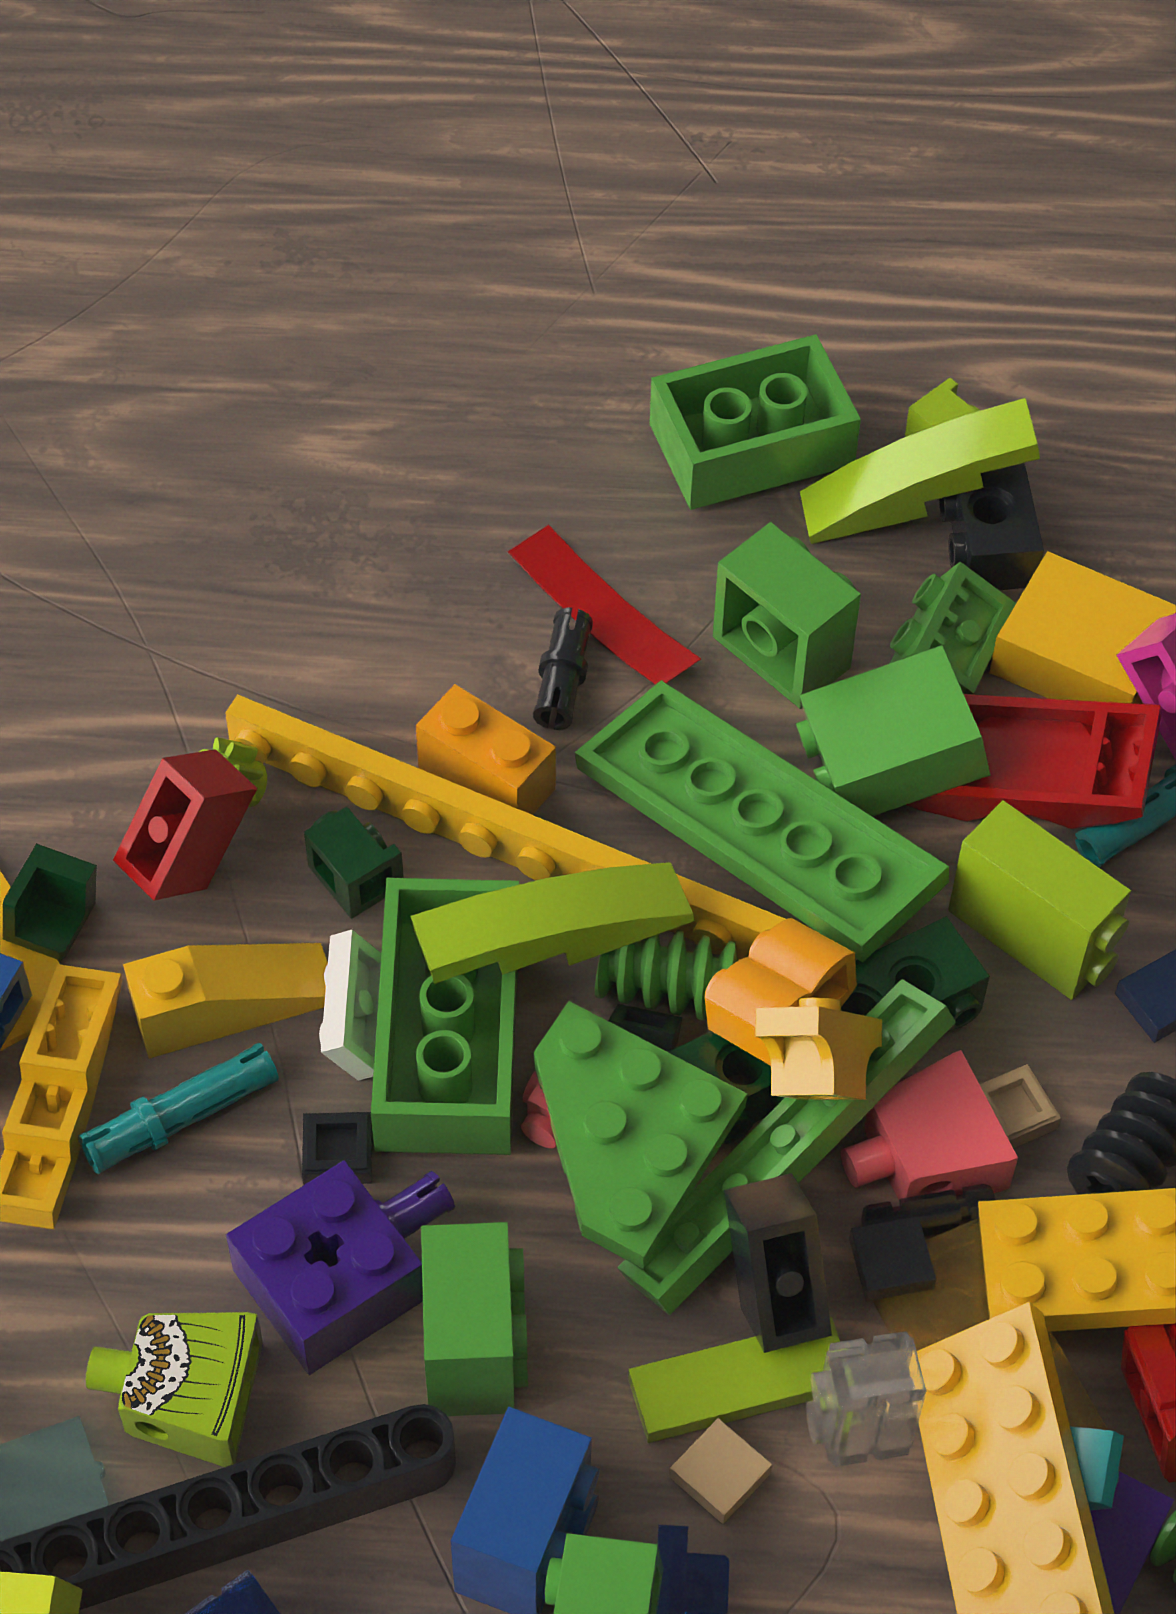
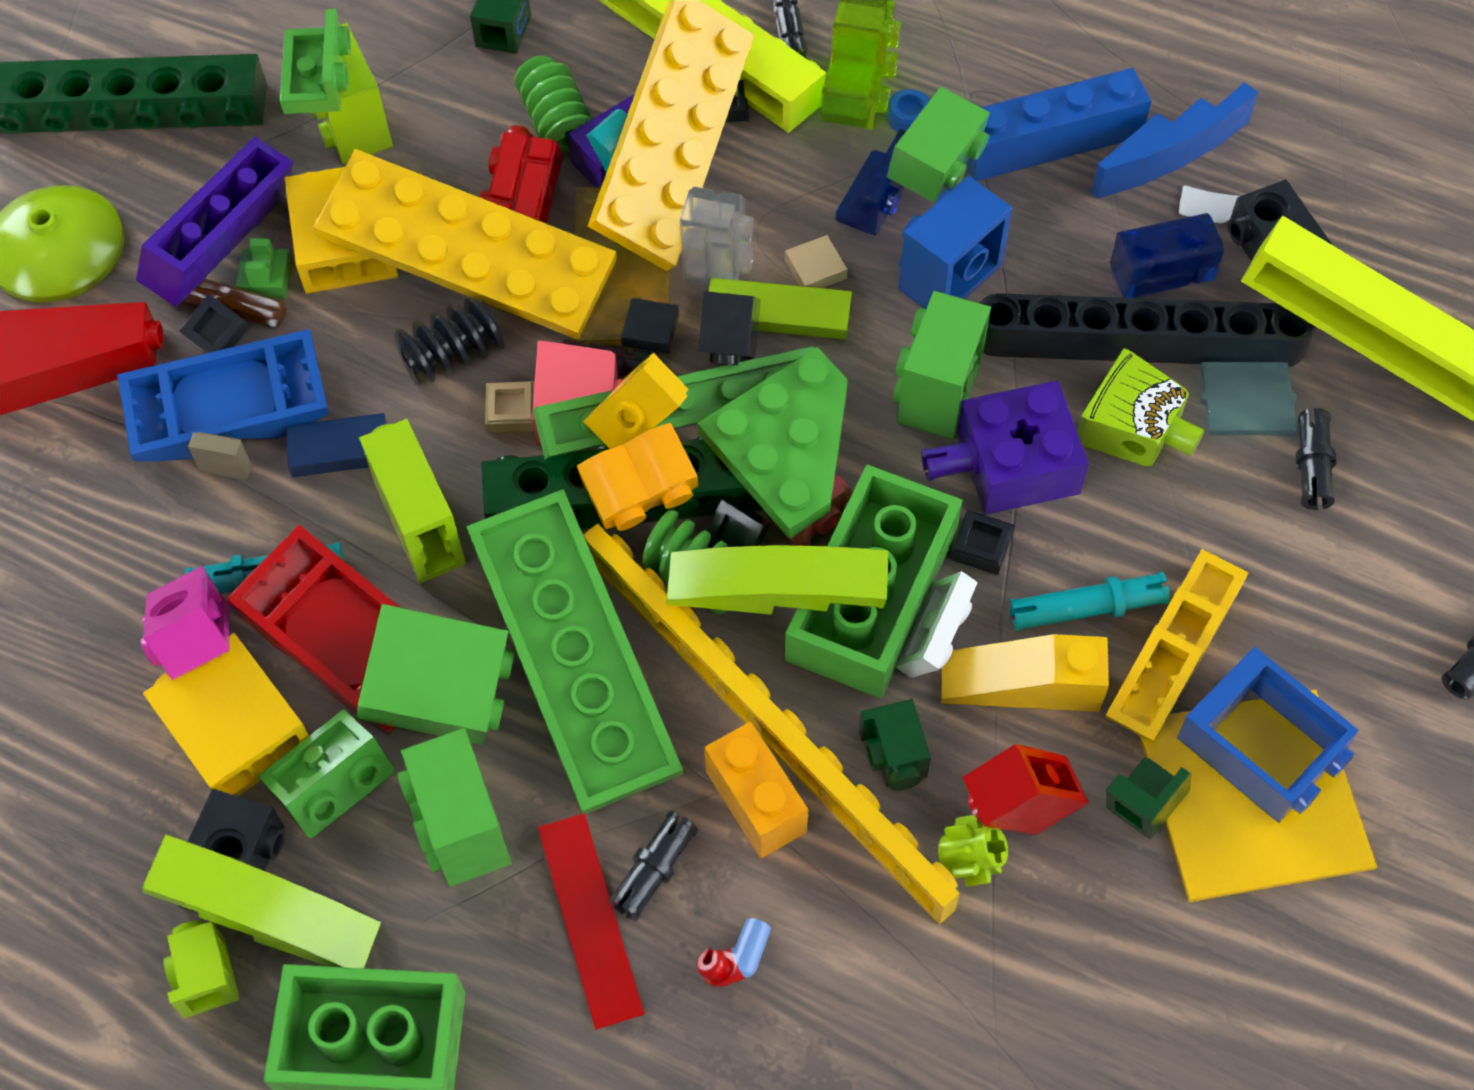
camera: 155 degrees left, 5 degrees up
none -> arm [697,918,772,987]

